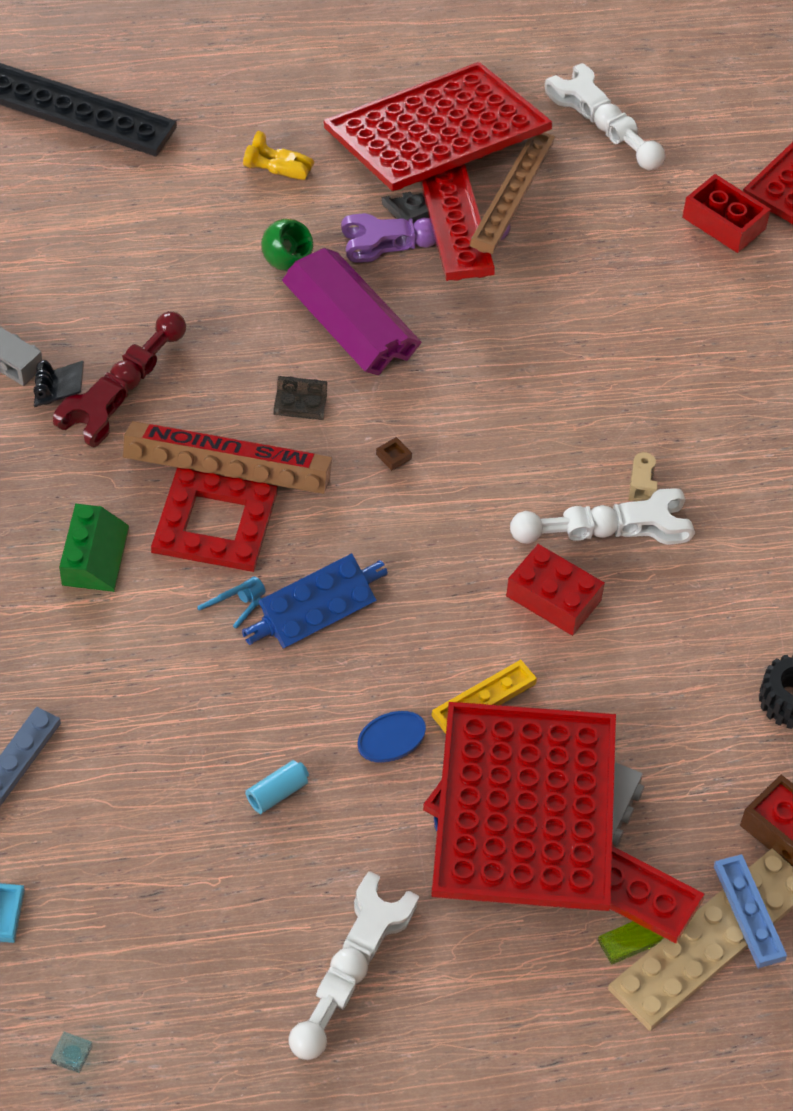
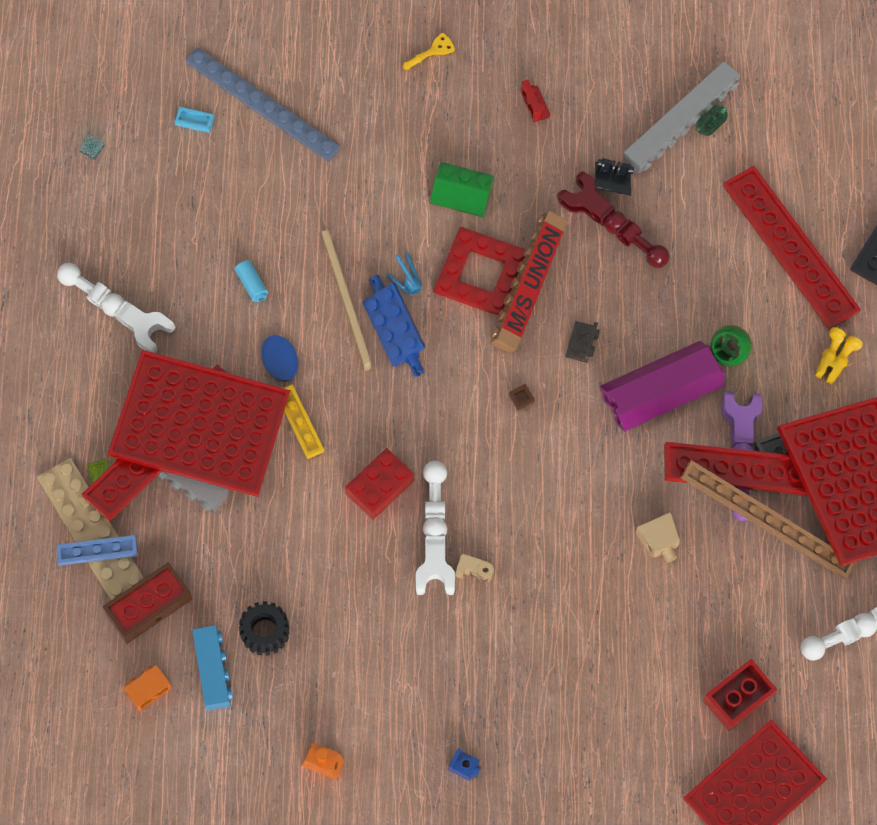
camera: 100 degrees right, 15 degrees up
none -> tan tile [321,230,371,371]
none -> tan torso [635,513,680,563]
none -> red plate [723,166,861,330]

